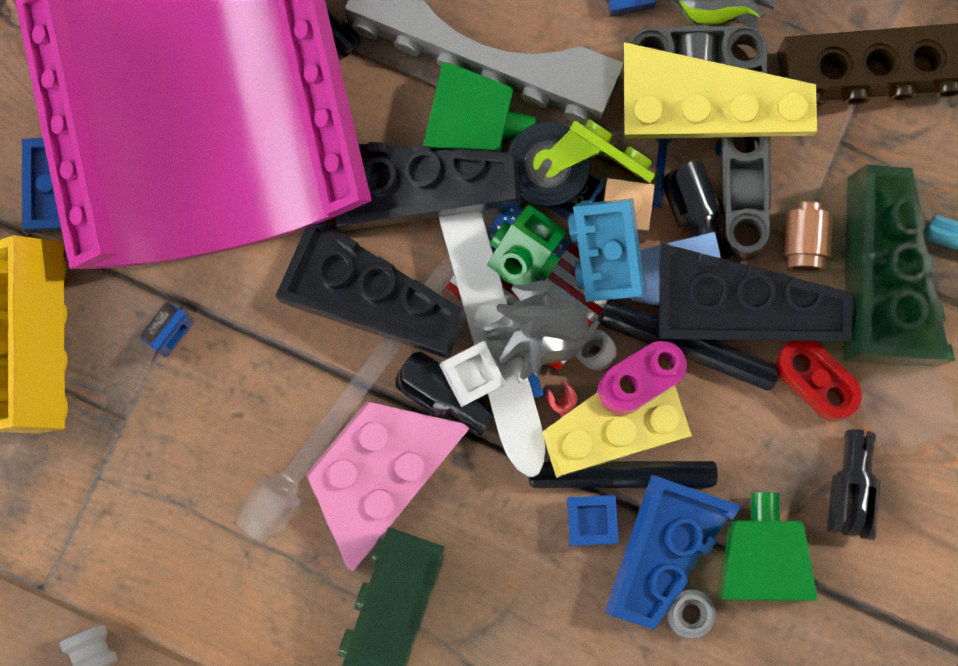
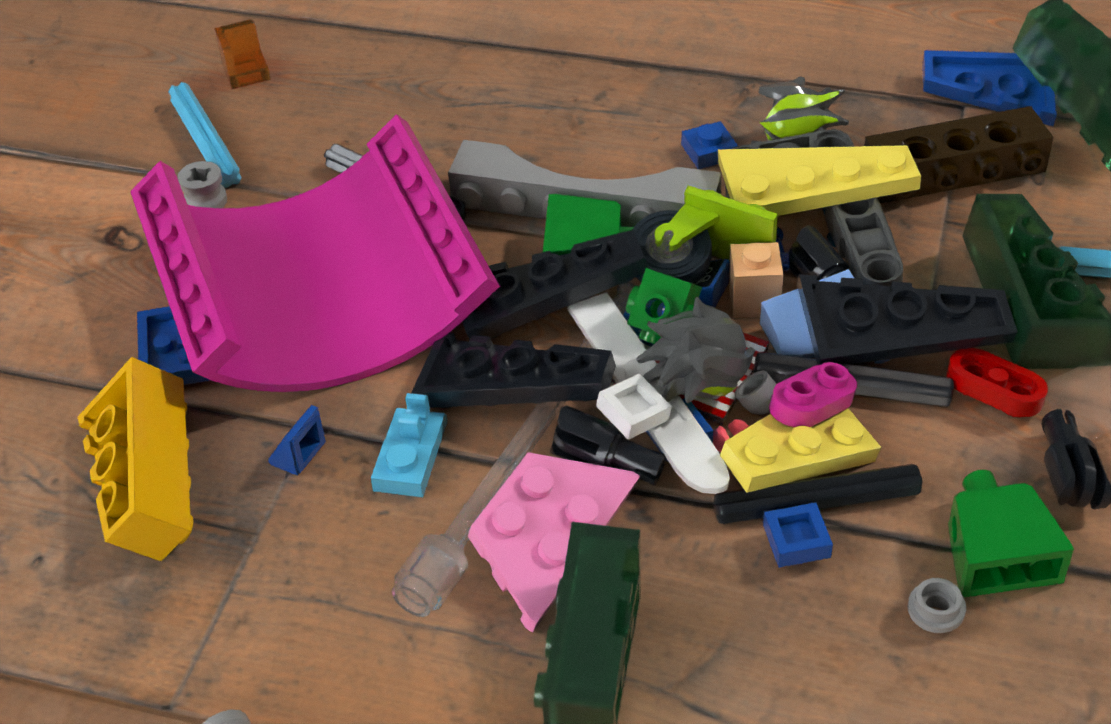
camera: 10 degrees left, 35 degrees down
dark azure bracket [569,198,646,302] -> none
blue wing [605,475,742,629] -> none
nougat brick [784,202,833,273] -> none
none -> medium azure plate [371,393,448,498]

